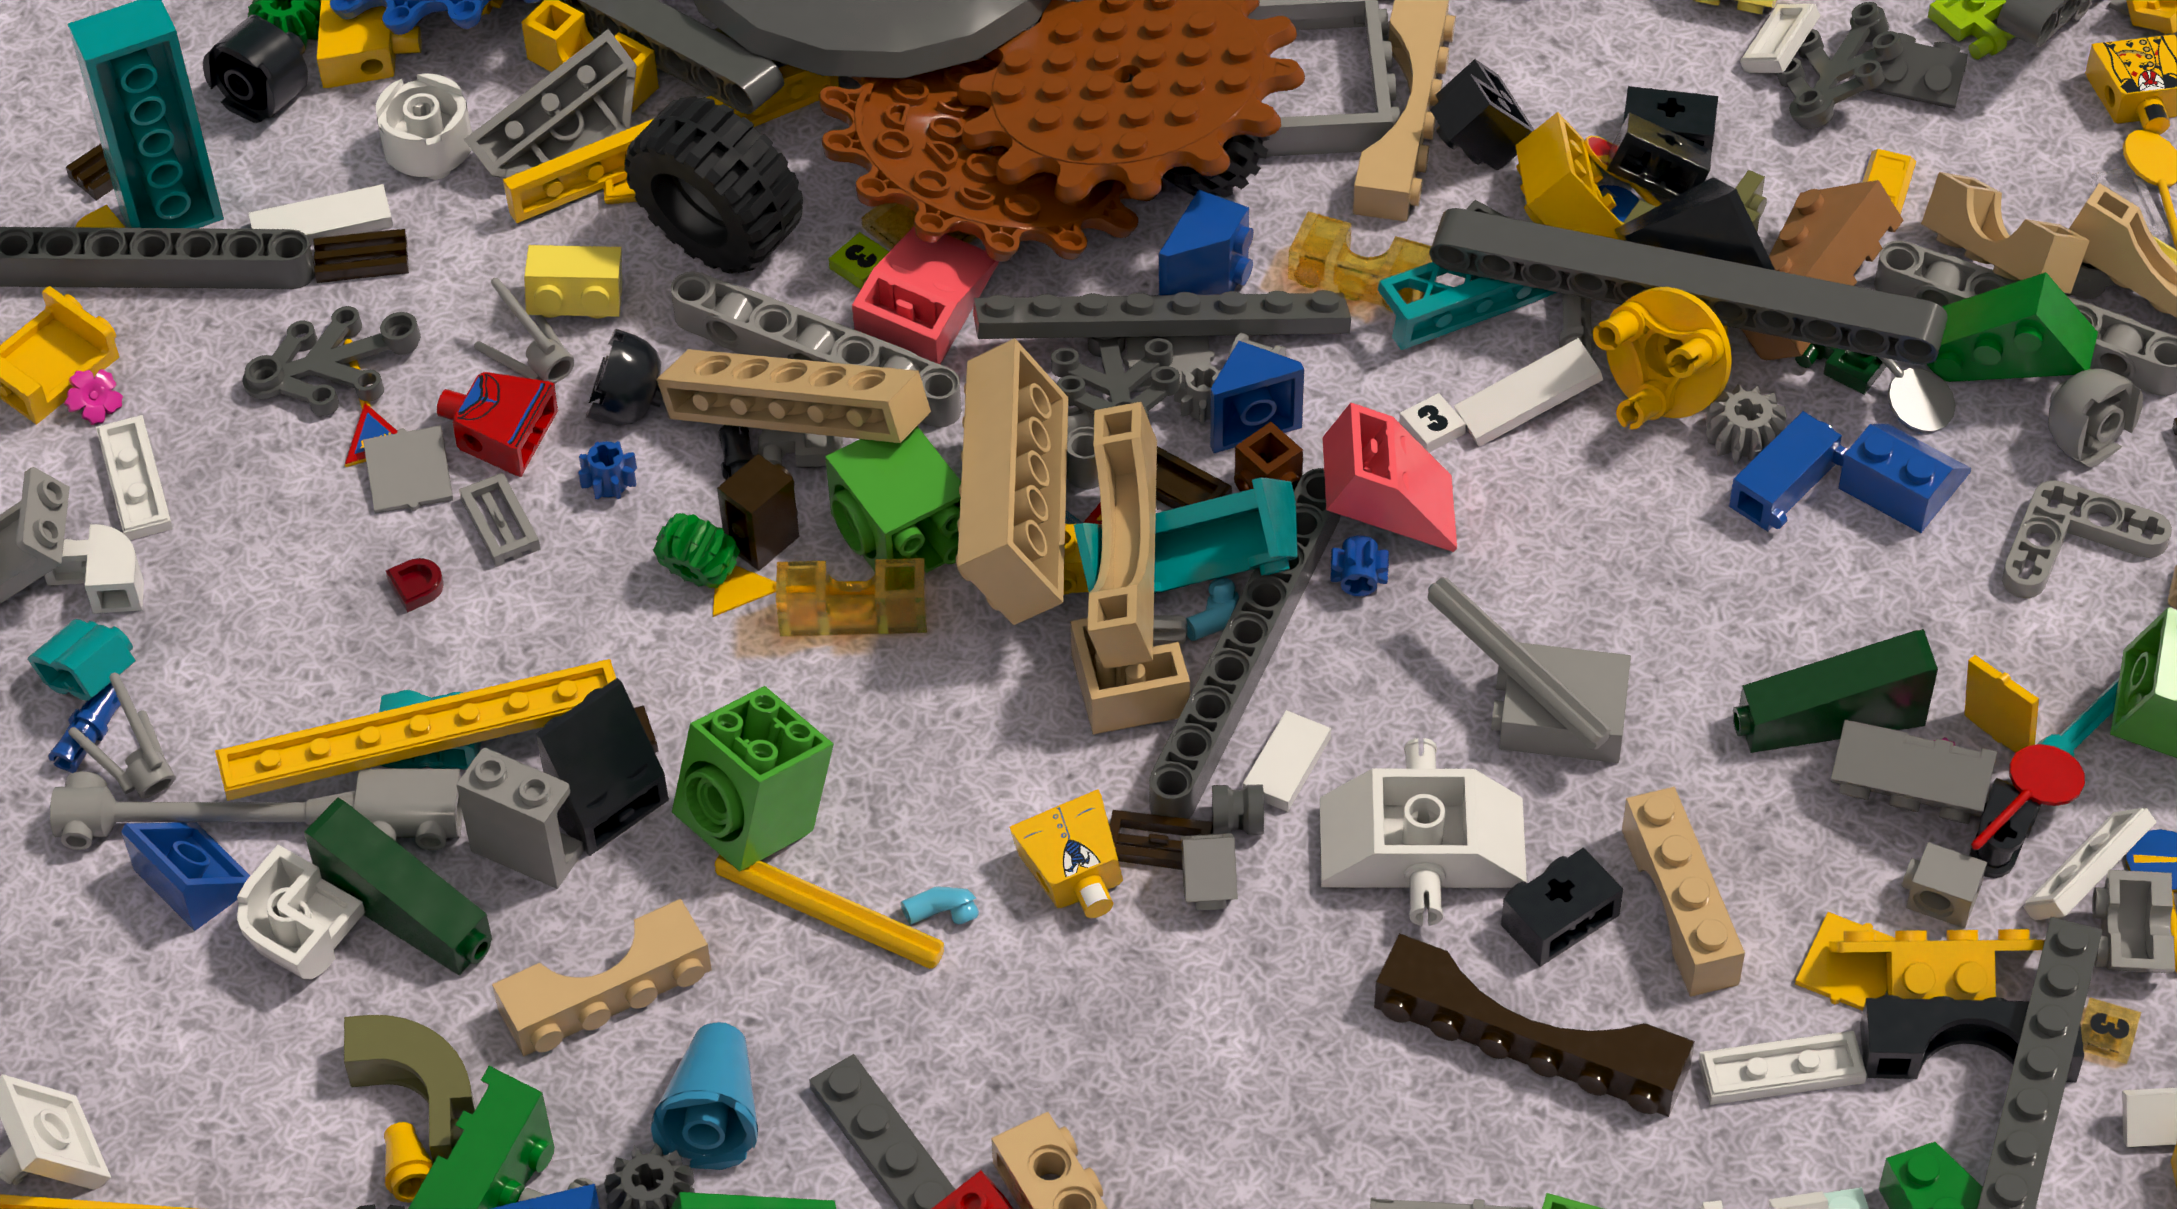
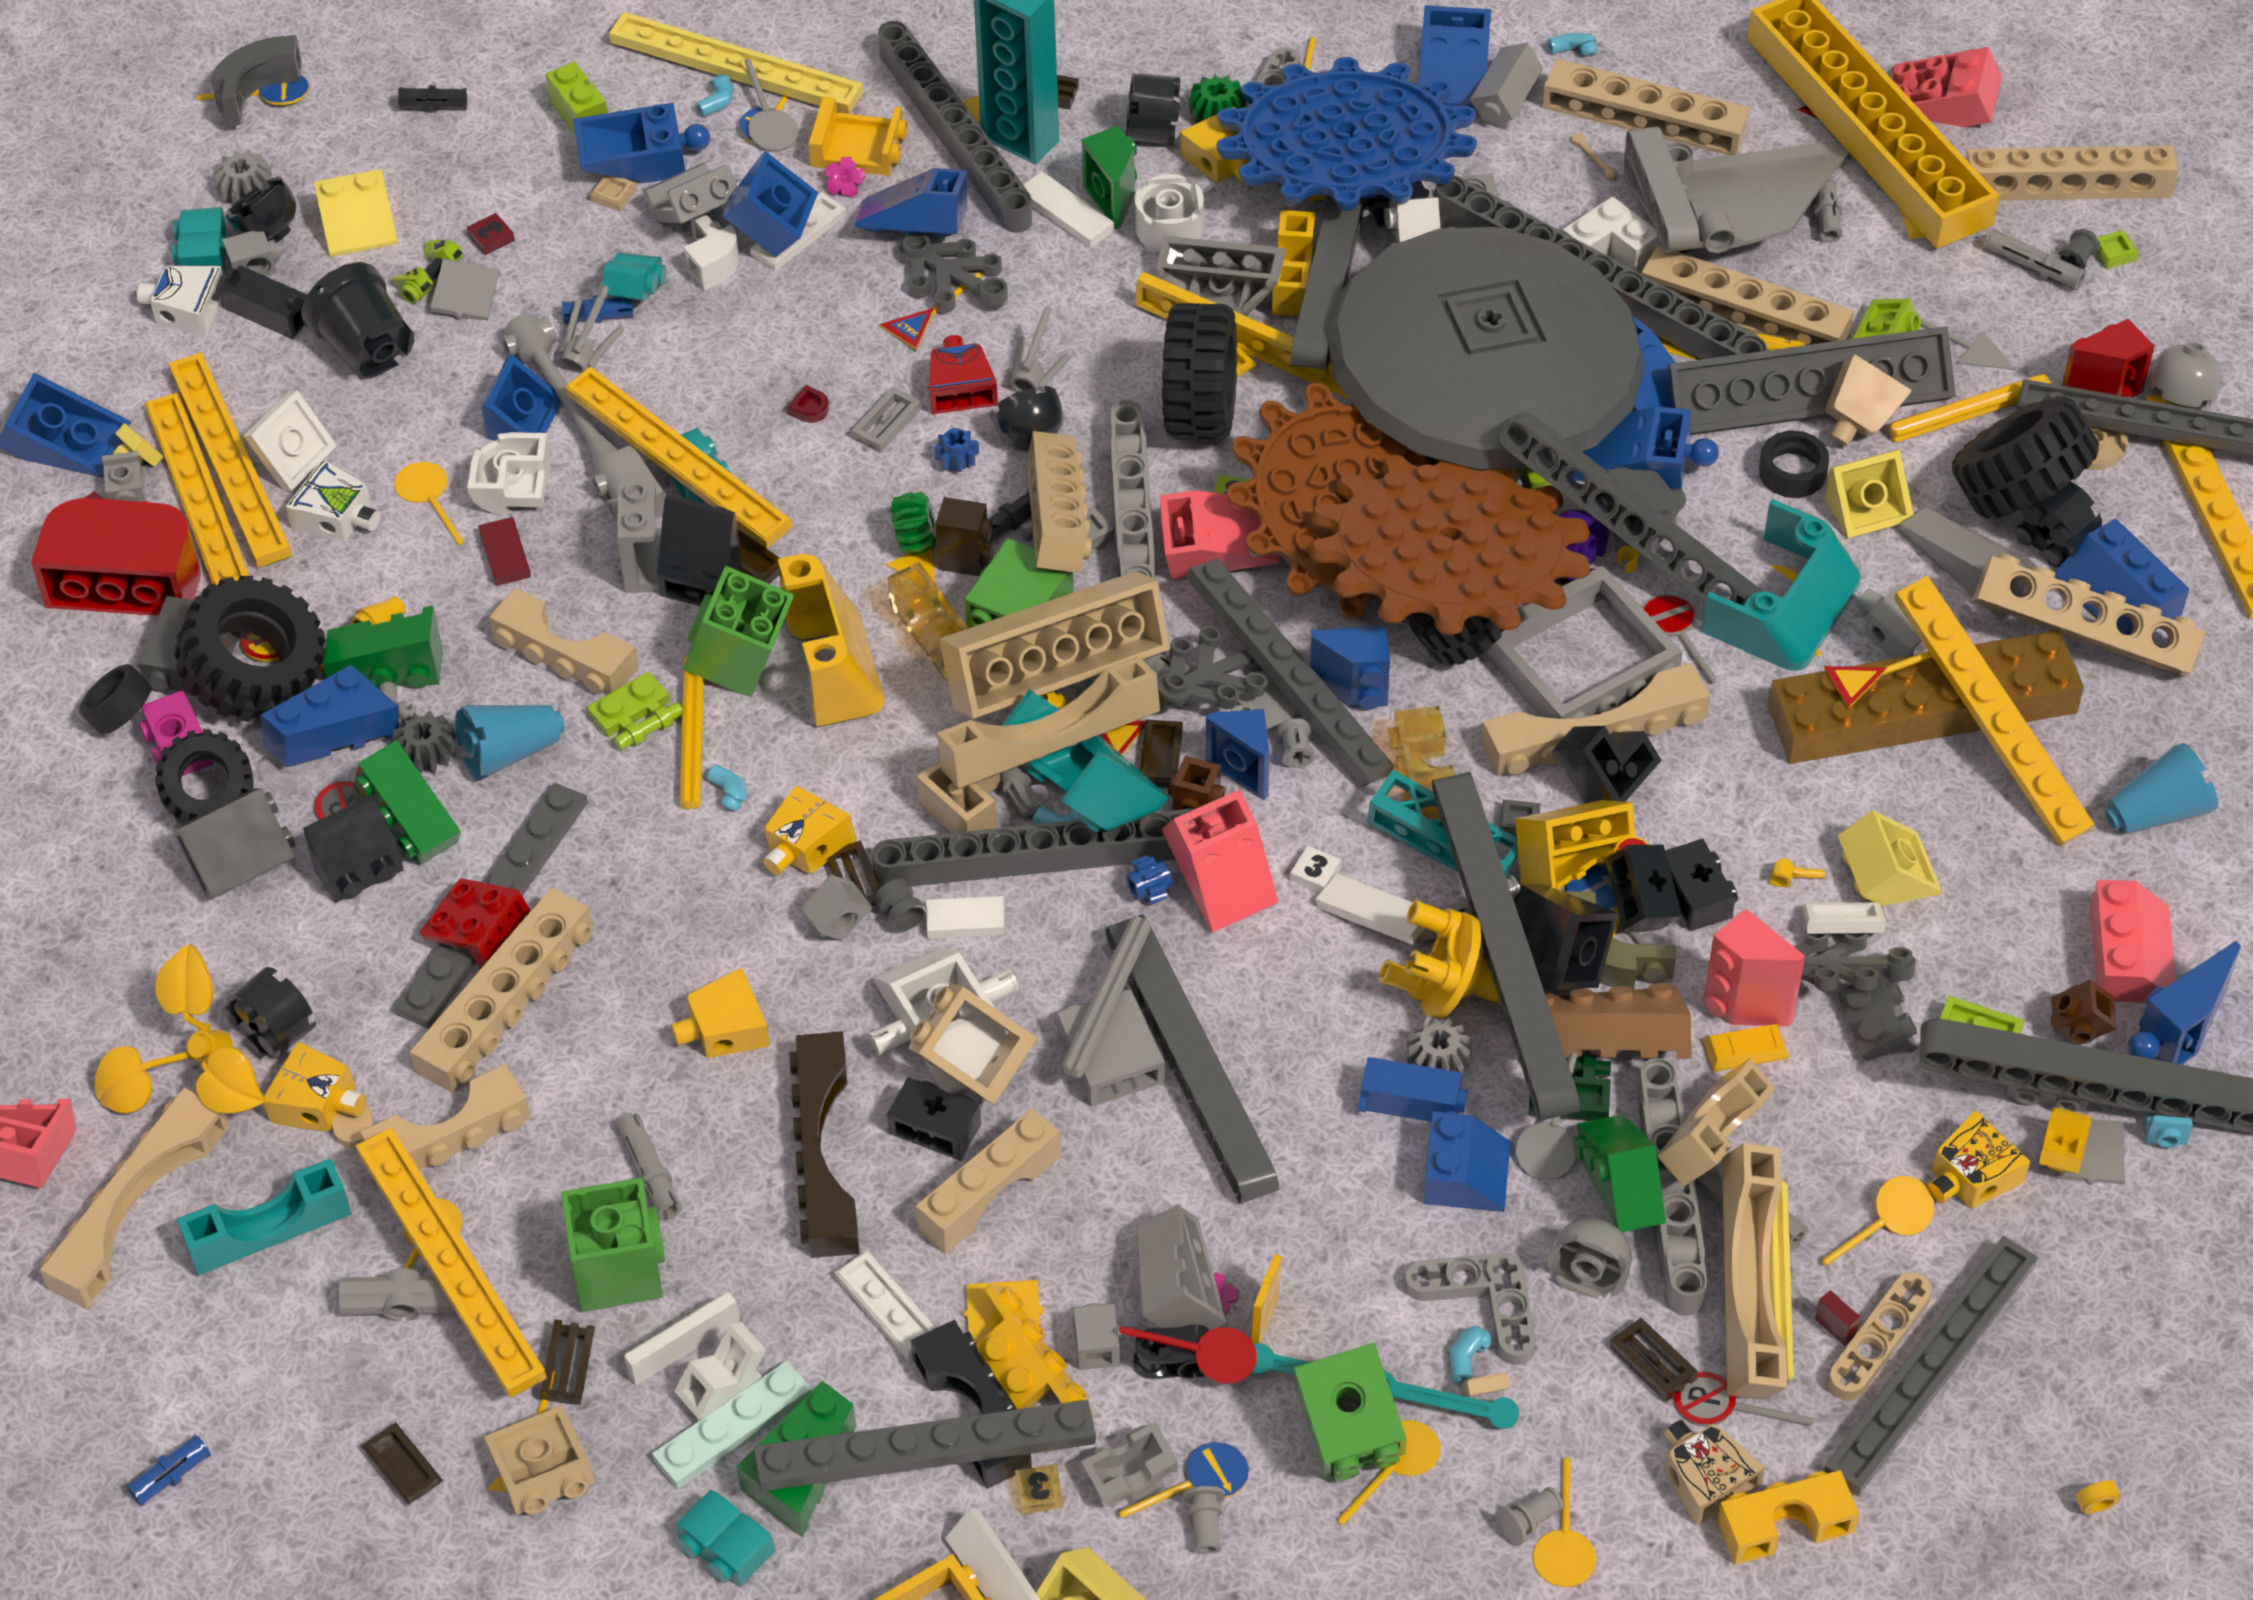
camera: 60 degrees right, 0 degrees up
dark green slope [304,797,492,976] -> none
dark brown tile [313,229,409,283] -> none
olive arch [344,1015,476,1163] -> none
light grey piece [363,425,453,514] -> none
light yellow brick [524,245,622,319] -> none
dark green slope [1733,629,1938,753] -> none
white tile [2023,808,2156,921] -> none
none -> white torso [286,460,380,541]
none -> yellow piece [394,462,464,545]
none -> dark red tile [478,517,531,586]
none -> lime plate [587,671,683,751]
none -> yellow torso [670,968,770,1058]
none -> blue slope [723,151,818,257]
none -> yellow windscreen [778,554,885,727]
none -> blue slope [855,168,968,237]
none -> tan window [907,982,1038,1105]
none -> green slope [1081,125,1137,229]
none -> dark grey beam [1105,914,1279,1204]
none -> medium azure arm [1450,1326,1491,1383]
none -> coral slope [1703,909,1805,1026]
none -> yellow hand [1770,858,1825,888]

